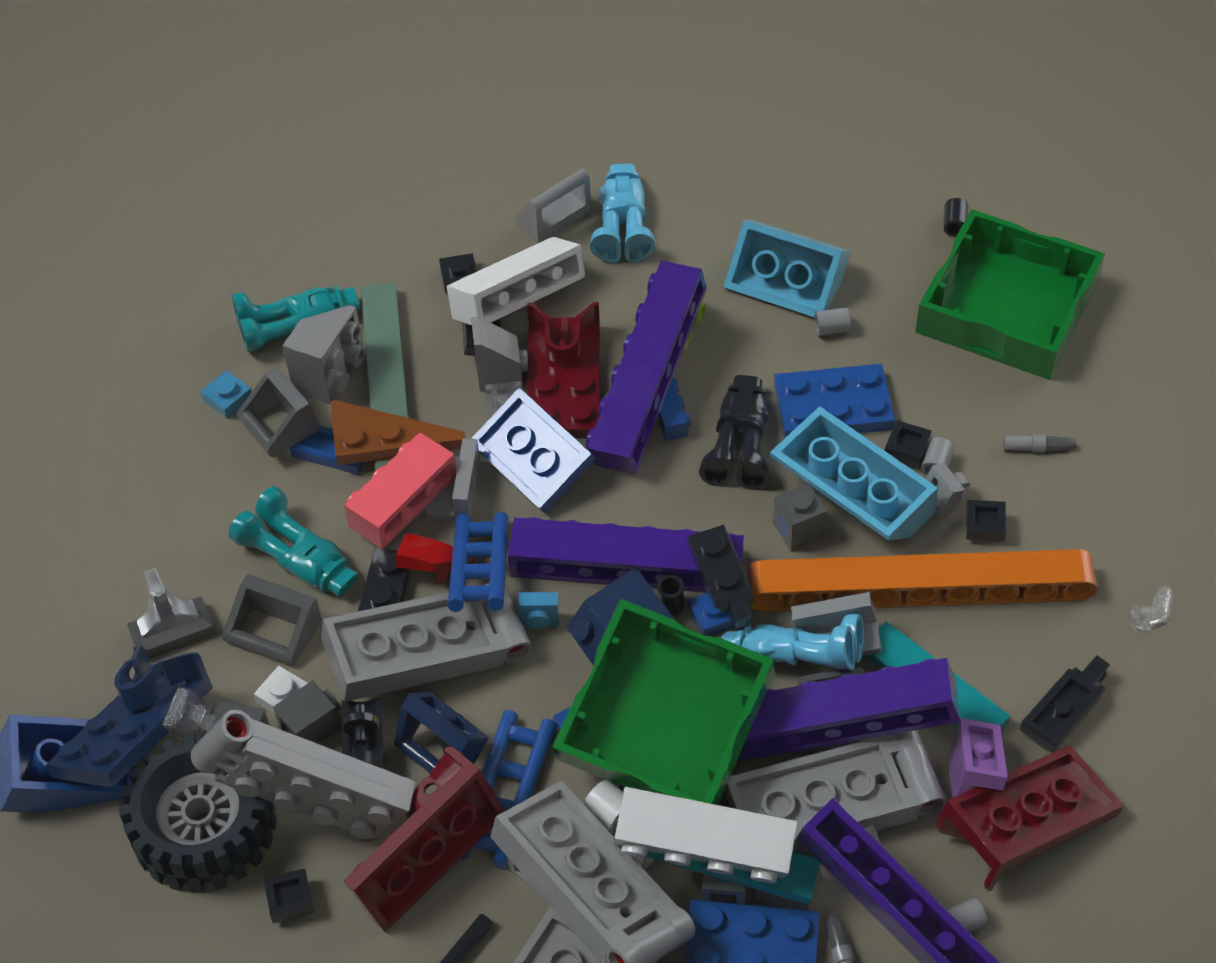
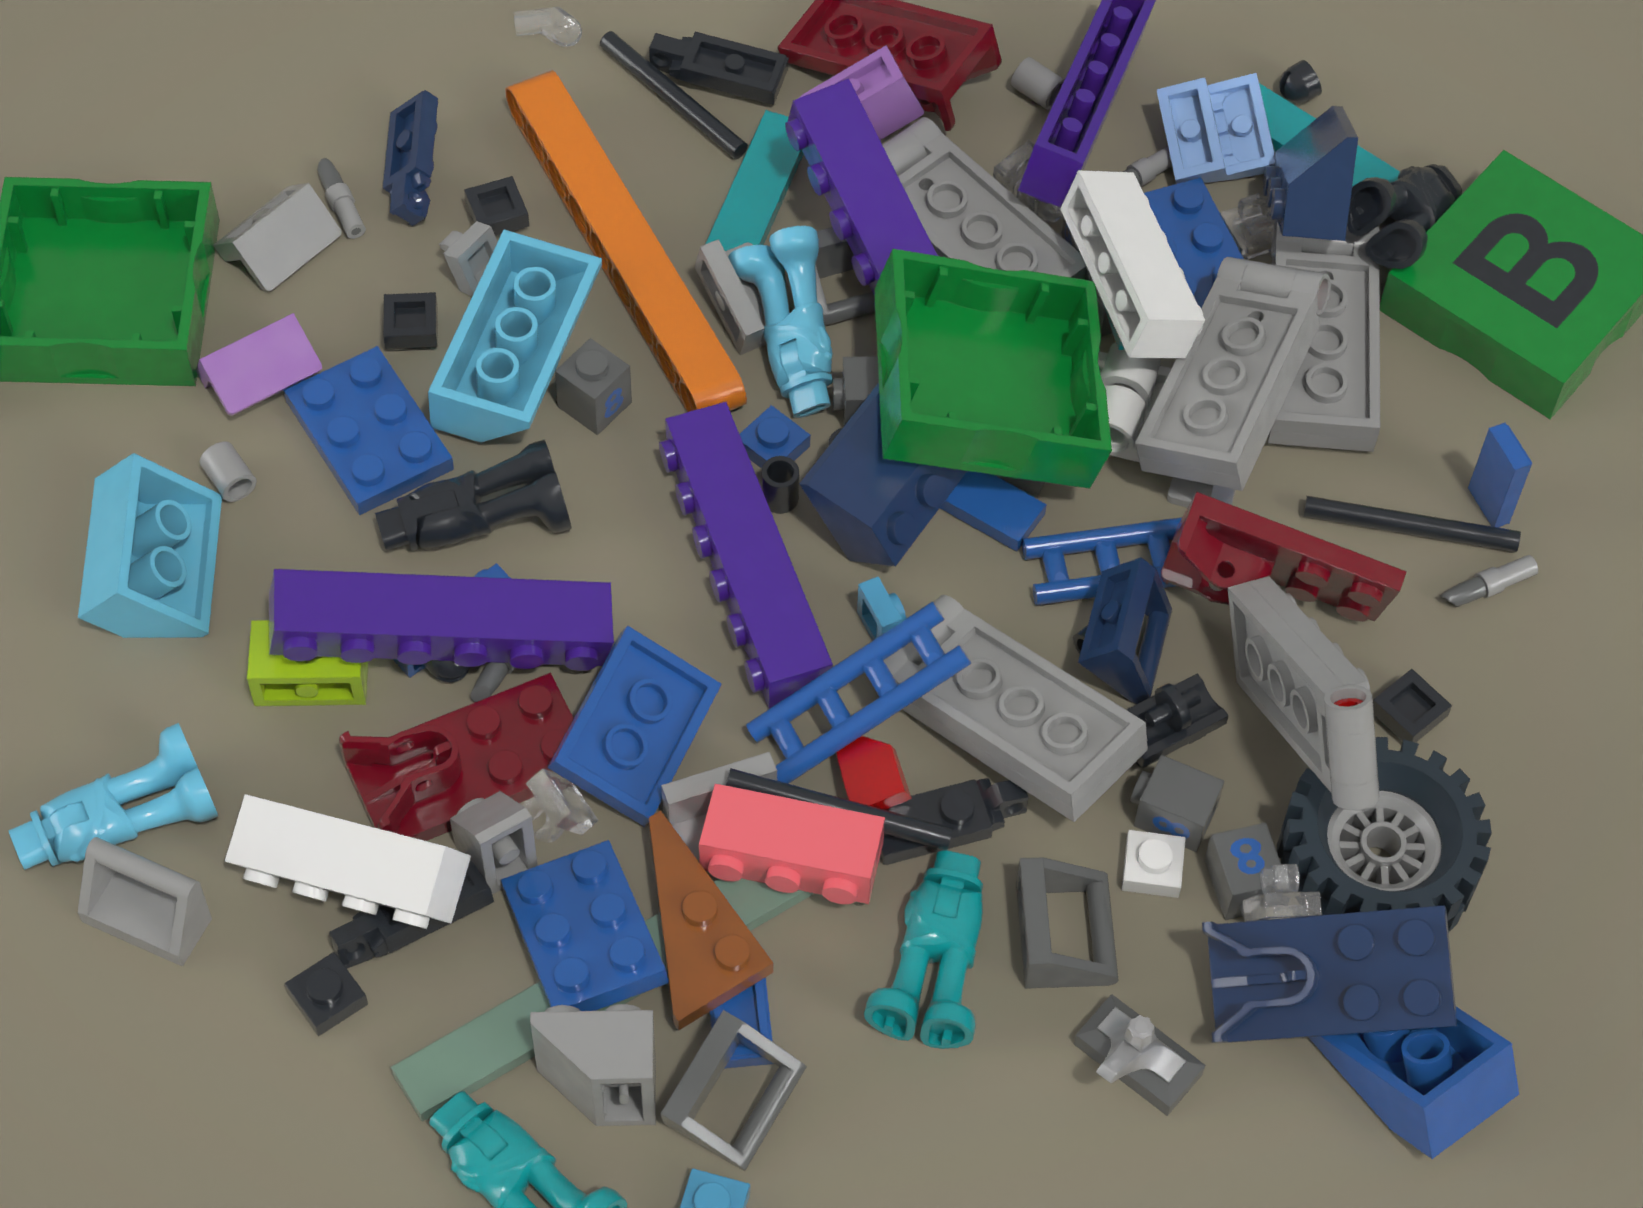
camera: 120 degrees left, 5 degrees up
black hinge [687,524,754,631] -> none
light grey hinge [921,437,955,476] -> none
none -> medium lavender panel [196,313,322,416]
none -> light grey panel [213,183,342,291]
none -> dark blue hinge [383,90,438,226]
none -> blue plate [500,840,669,1011]
none -> black bar [600,31,748,159]
none -> black bar [726,768,953,850]

